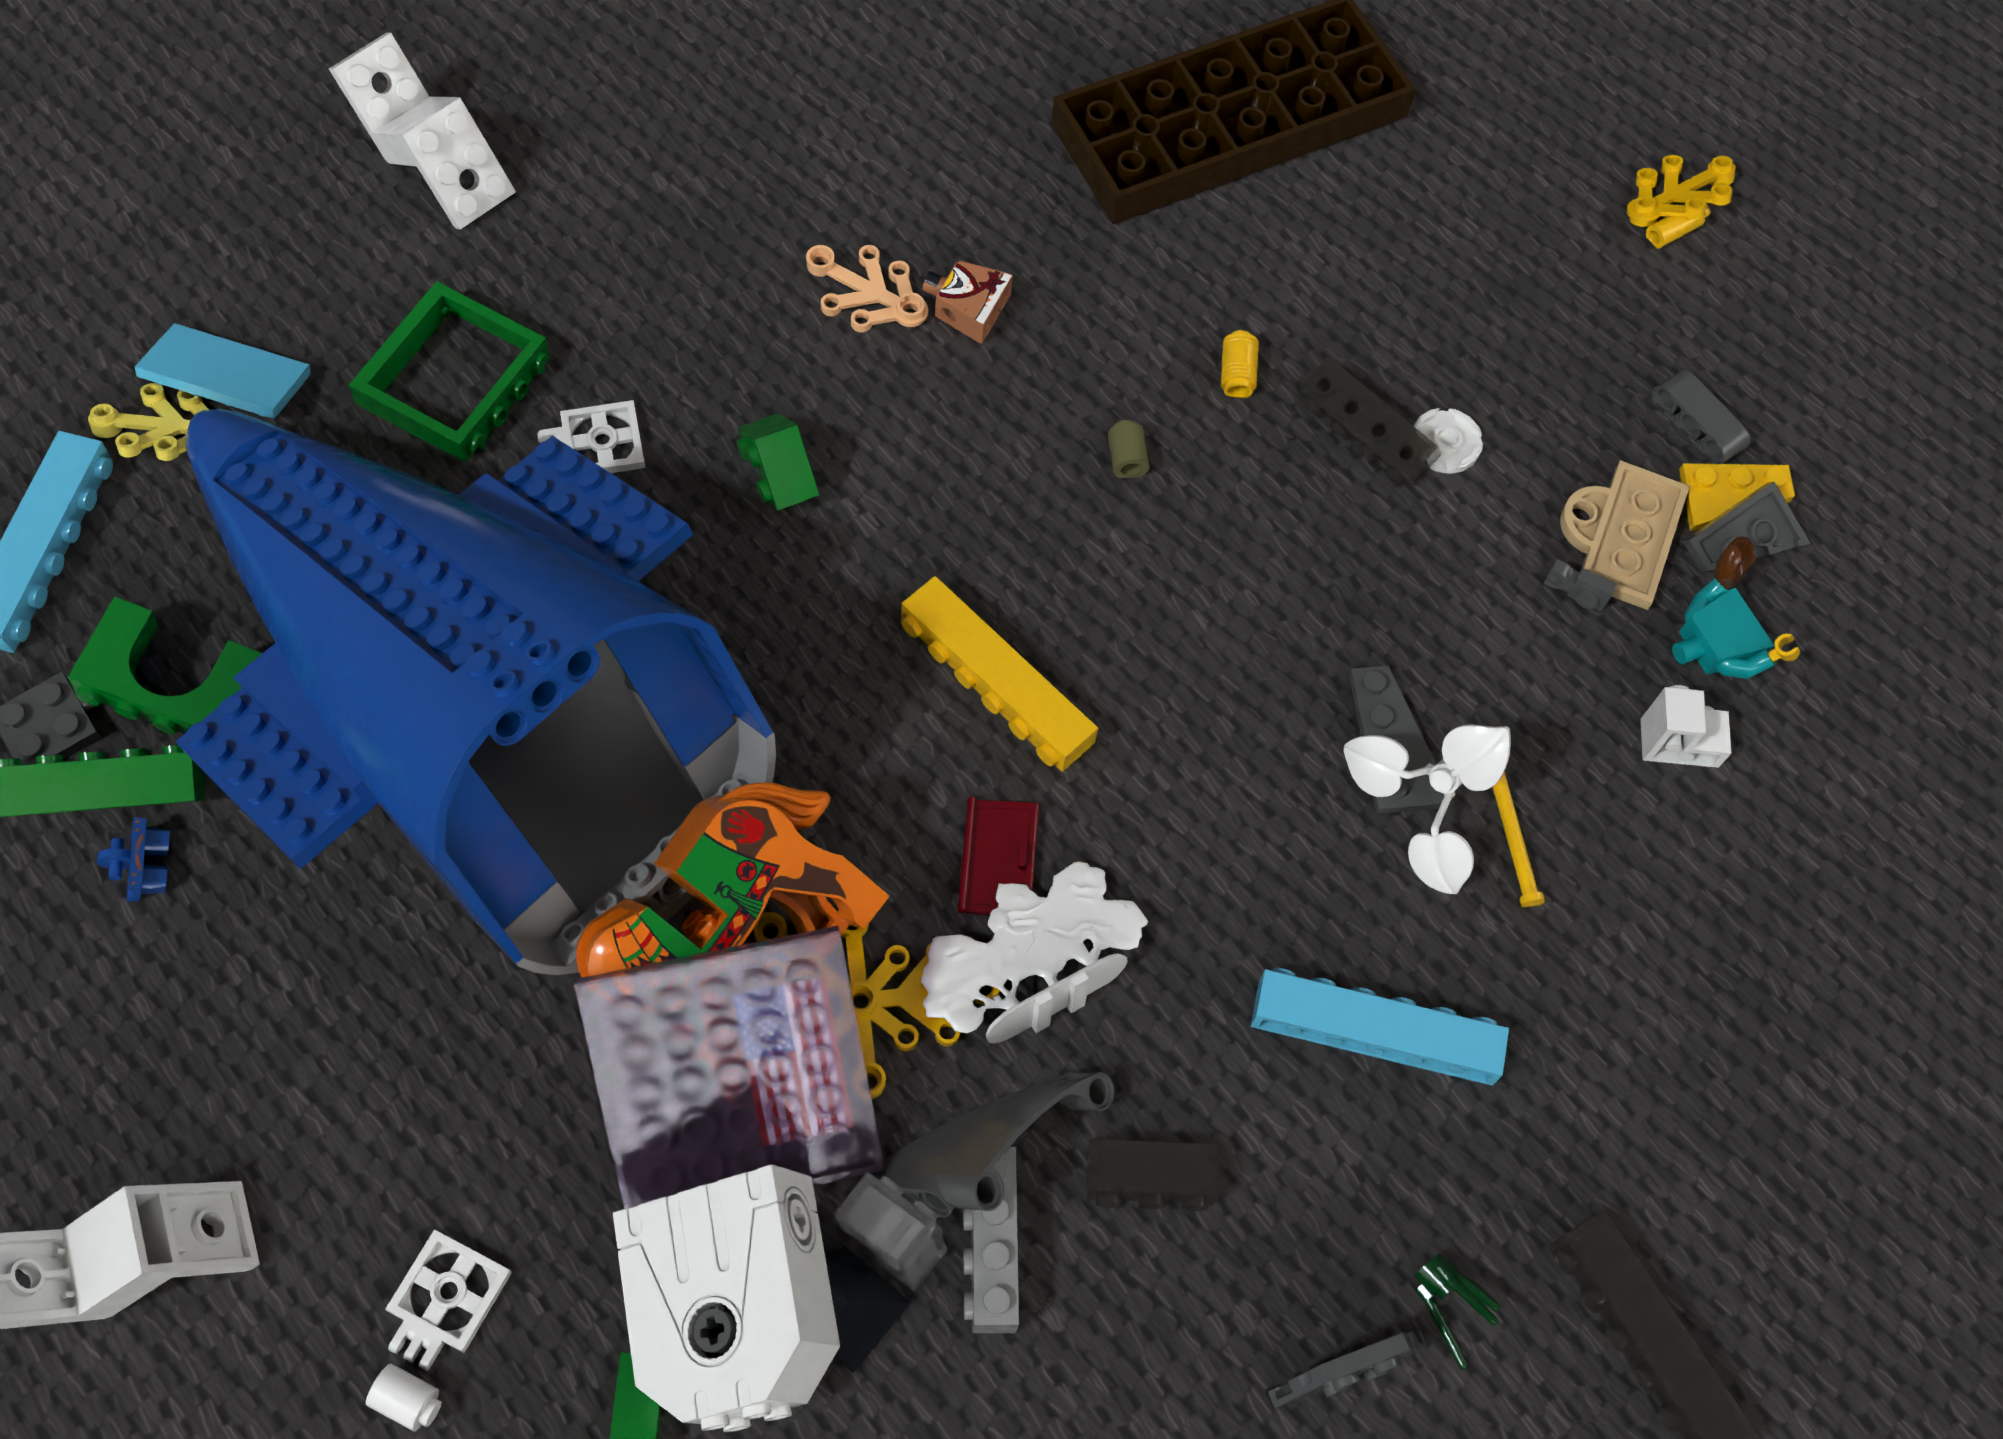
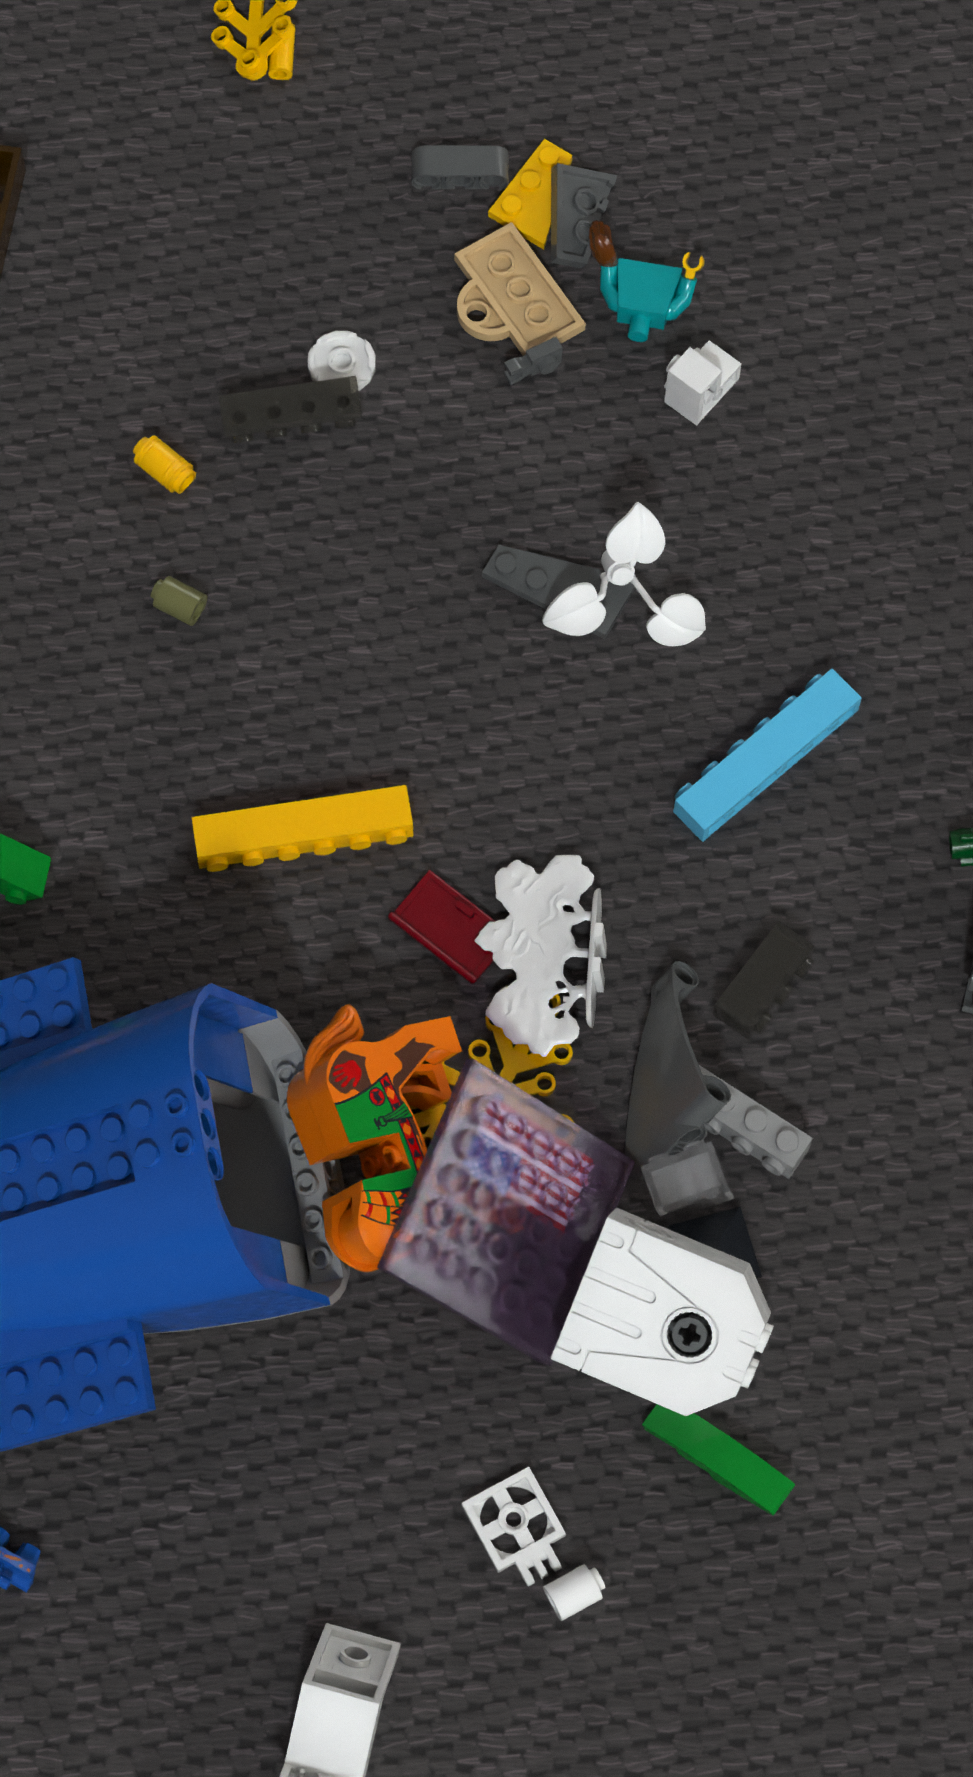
camera: 50 degrees left, 5 degrees up
yellow bar [1490,726,1545,908] -> none

